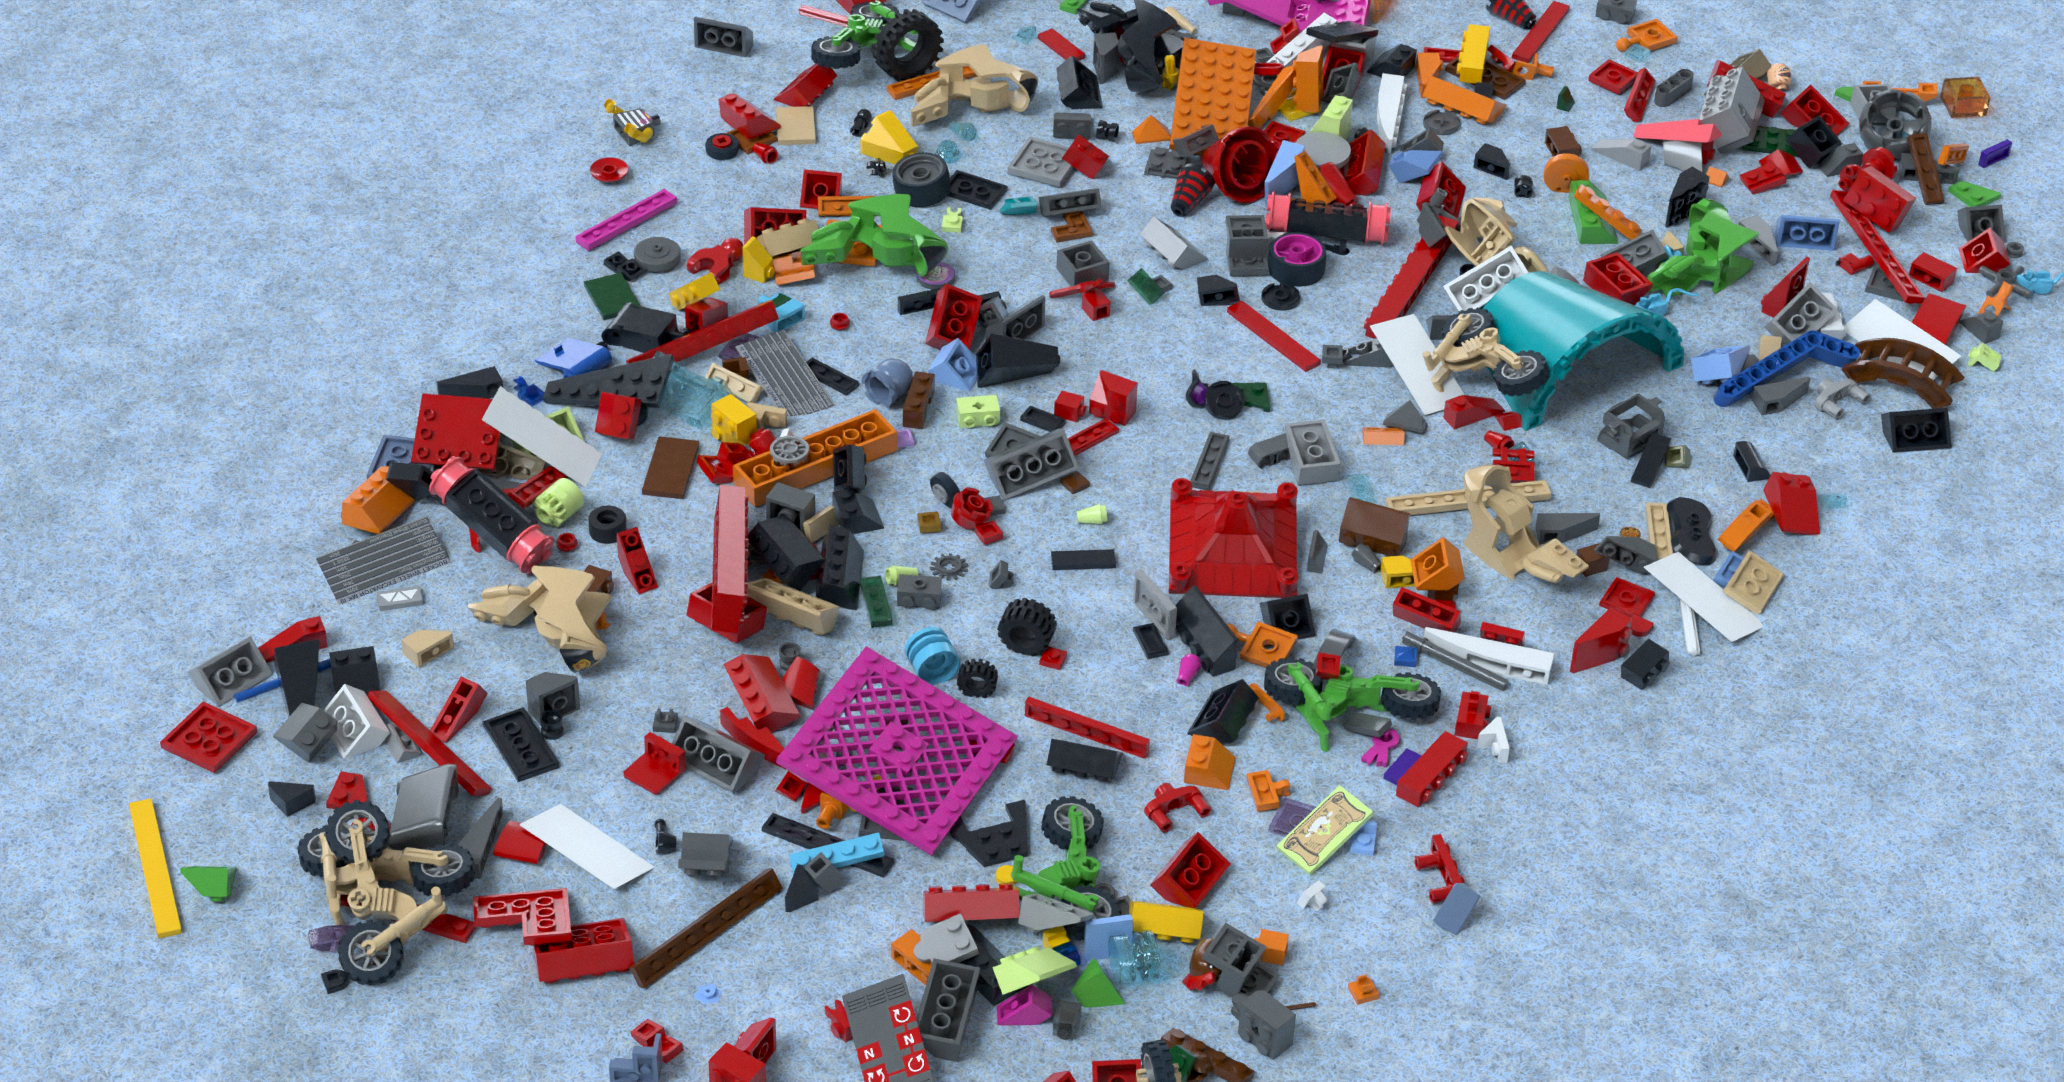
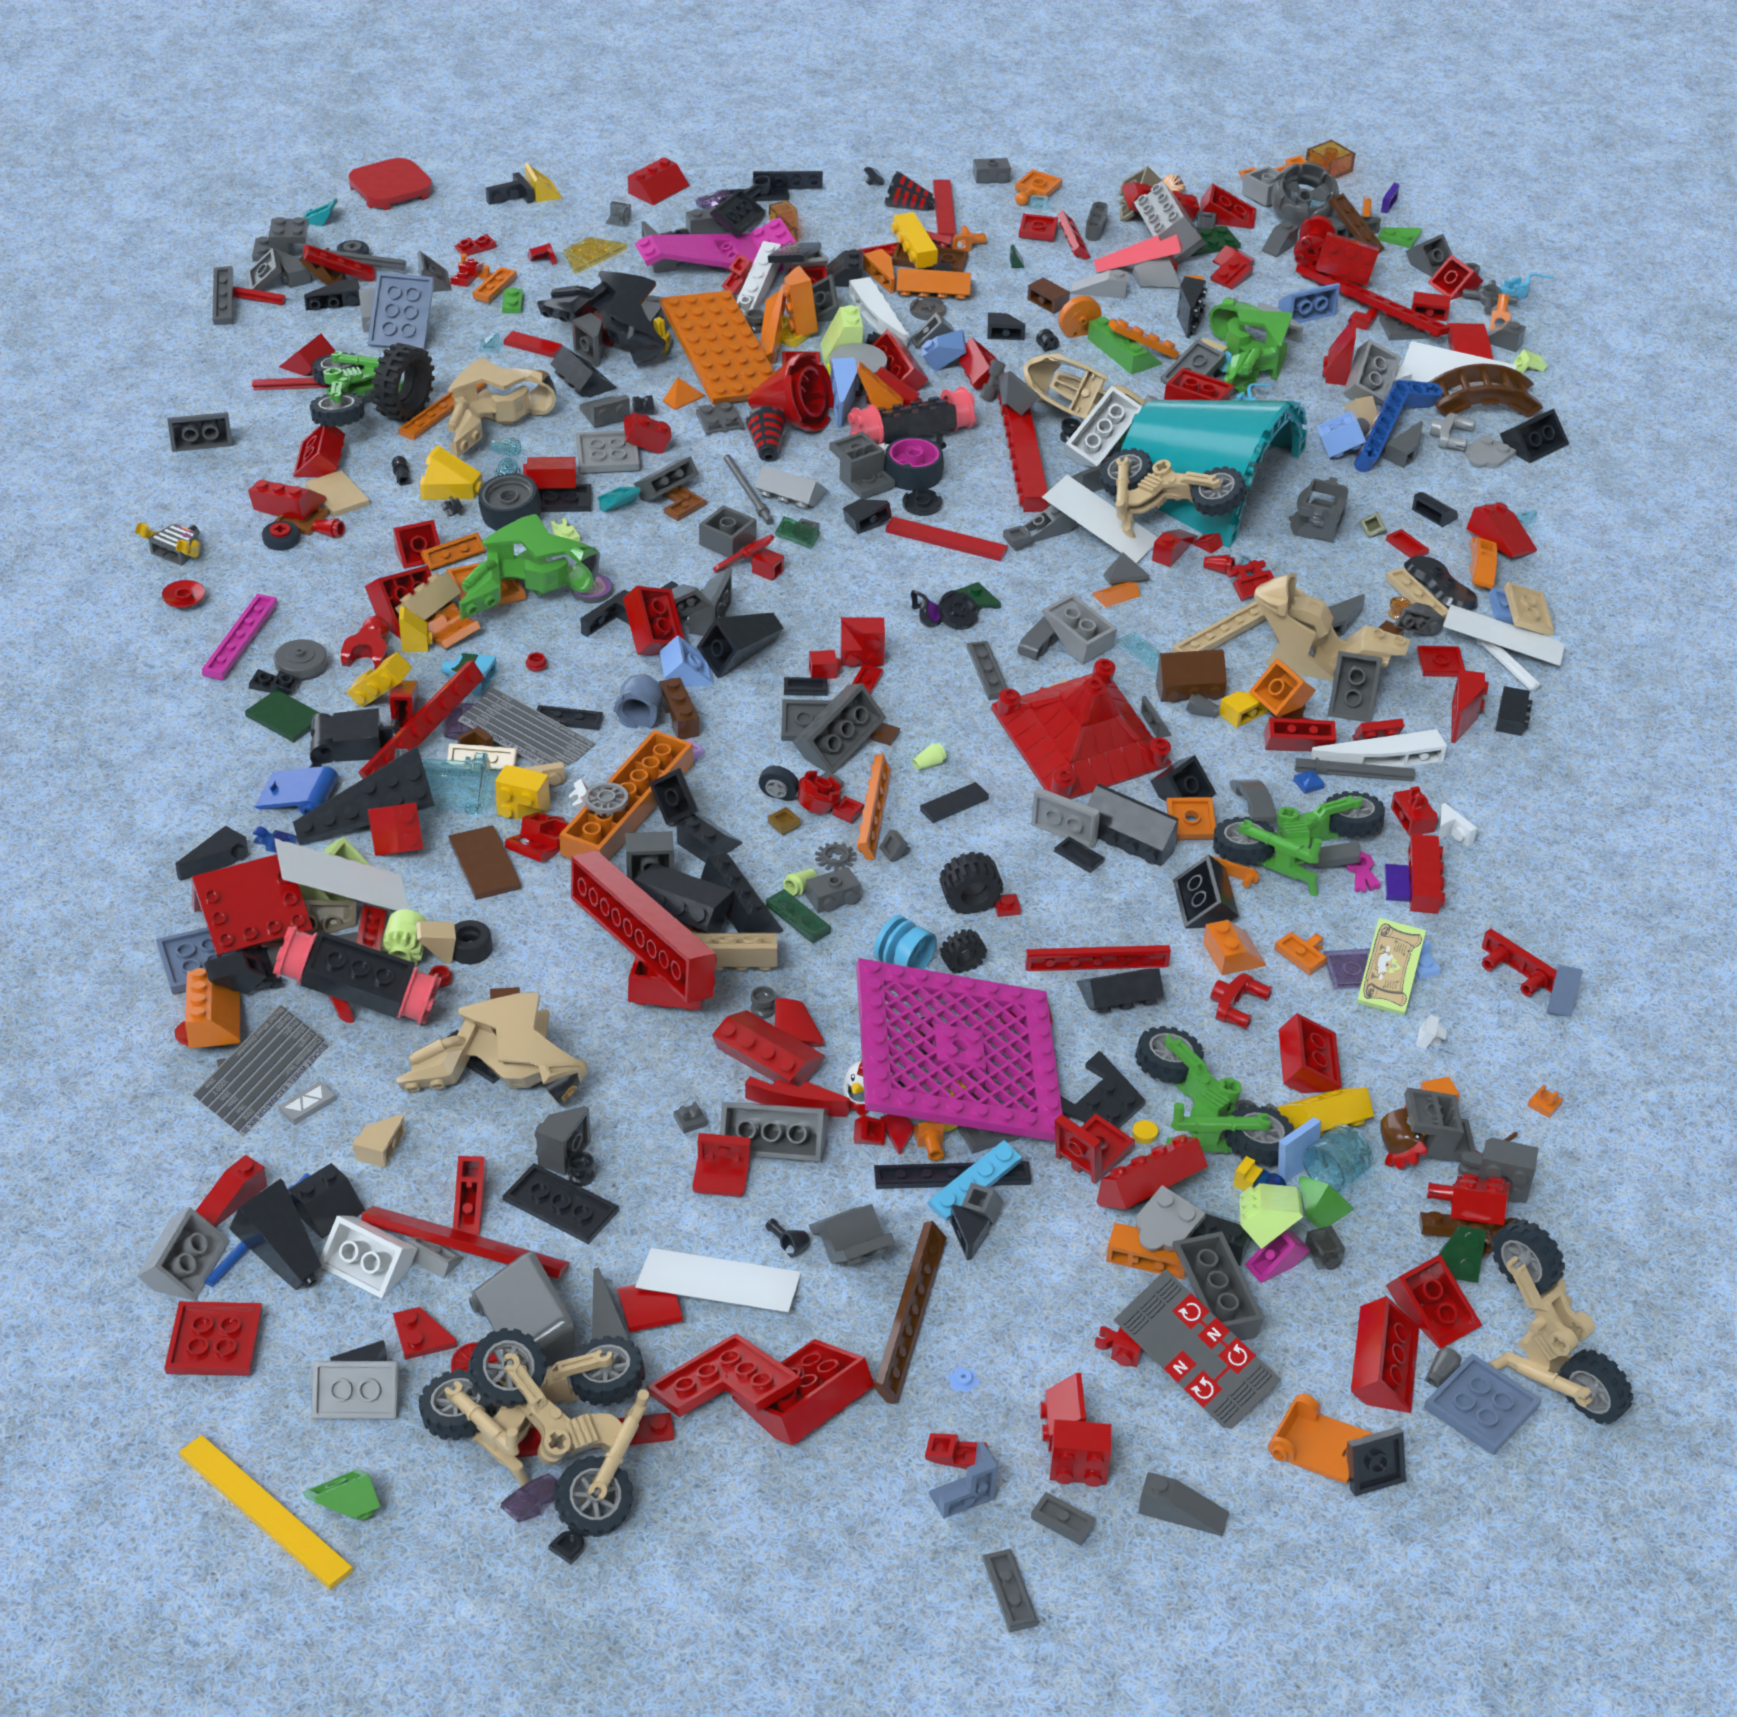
camera: 30 degrees left, 0 degrees up
dark grey slope [273,703,338,762] -> none
red slope [617,527,658,594] -> none
red head [748,427,779,455] -> none
tan tile [803,506,838,543] -> none
yellowish green brick [956,395,1000,428] -> none
light grey slope [1018,893,1094,932] -> none
dark grey panel [1173,124,1219,157] -> none
dark pink cone [1177,654,1201,687] -> none
red tile [1254,62,1284,75] -> none
red tile [1316,652,1340,680] -> none
black tile [1631,432,1672,488] -> none
black brick [1786,115,1843,169] -> none
bright green tile [1834,87,1854,102] -> none
none -> light grey tile [311,1361,399,1419]
none -> tan slope [416,921,456,964]
none -> red brick [523,456,576,489]
none -> dark grey bar [723,454,774,525]
none -> orange plate [857,753,891,860]
none -> red bracket [1054,1113,1135,1184]
none -> black tile [1196,211,1217,230]
none -> dark grey slope [1328,651,1382,722]
none -> red tile [1386,529,1429,558]
none -> red brick [1427,1173,1511,1226]
none -> light grey plate [1465,435,1517,469]

